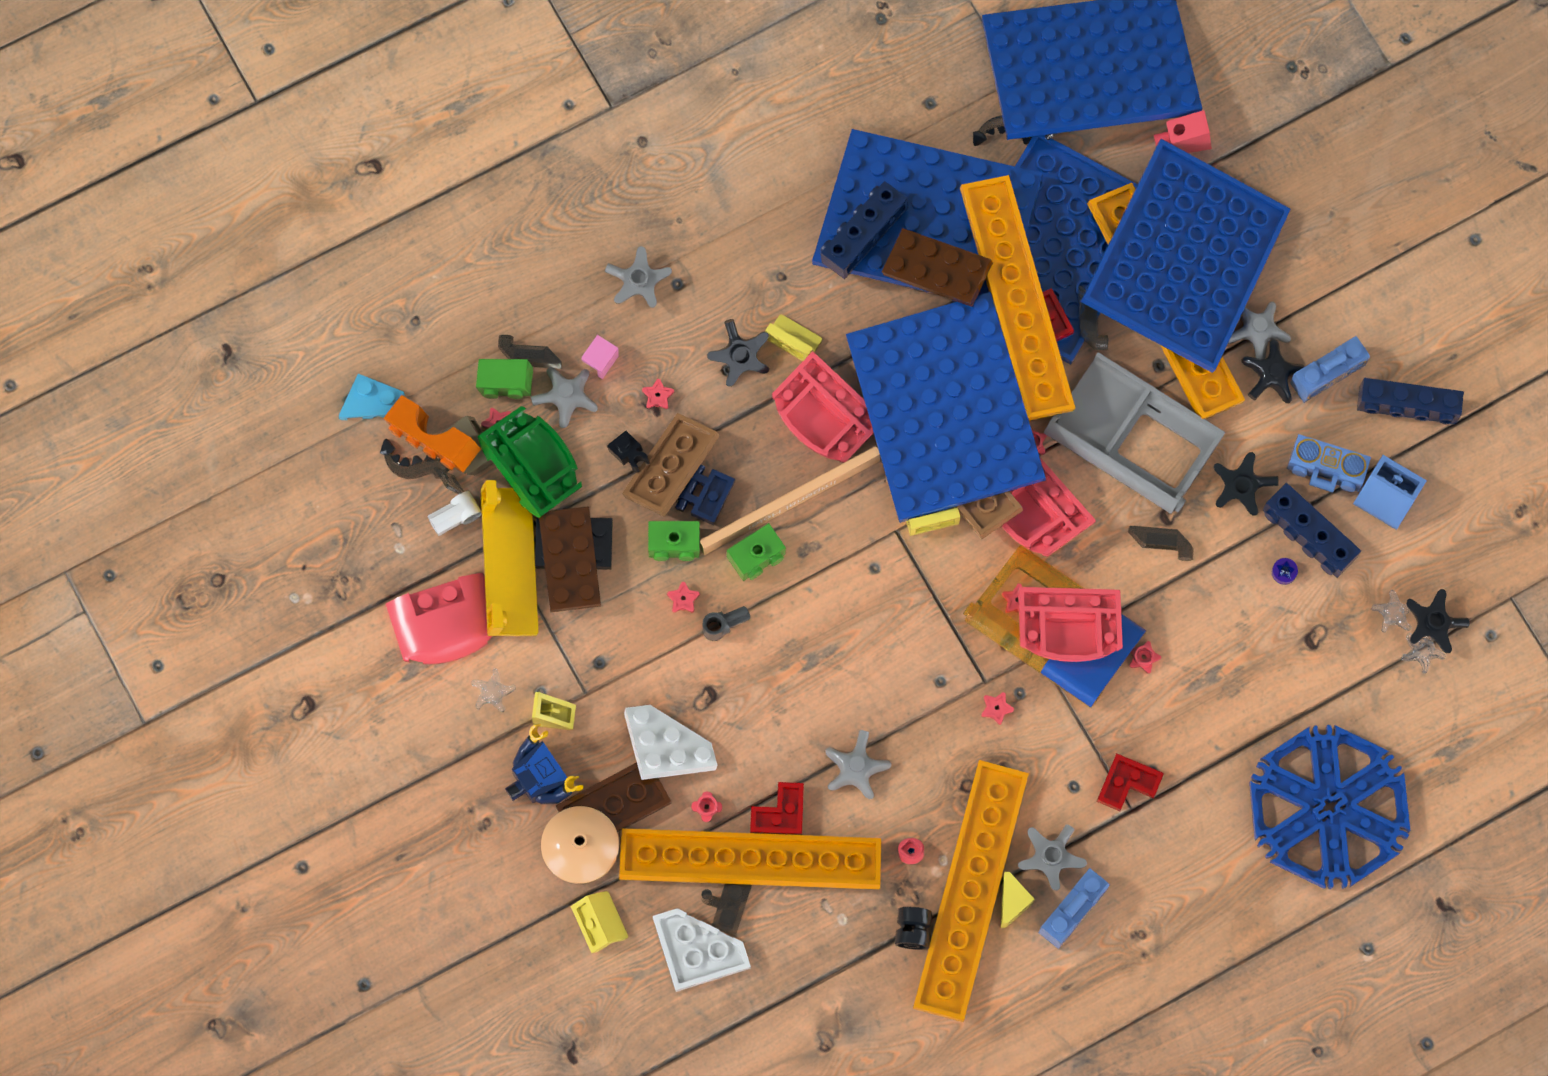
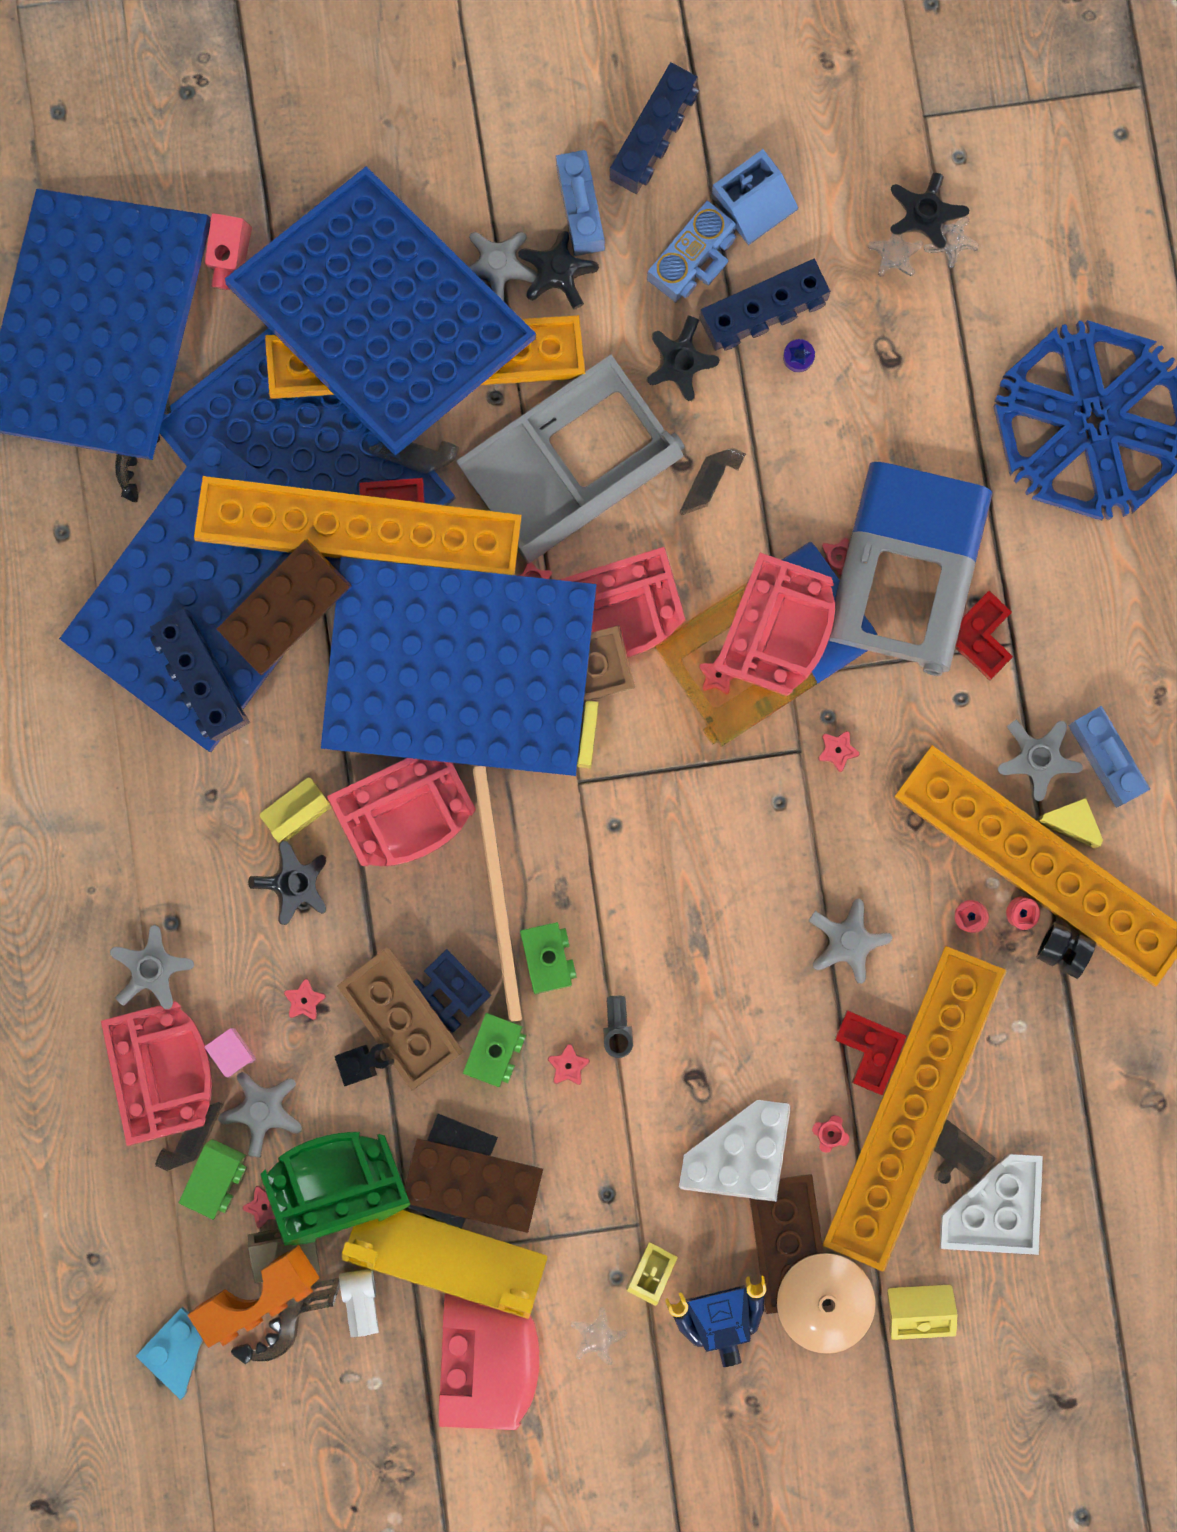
camera: 65 degrees left, 10 degrees up
none -> coral slope [101,1001,212,1146]
none -> piece [829,462,992,676]
none -> coral tile [1006,896,1040,930]

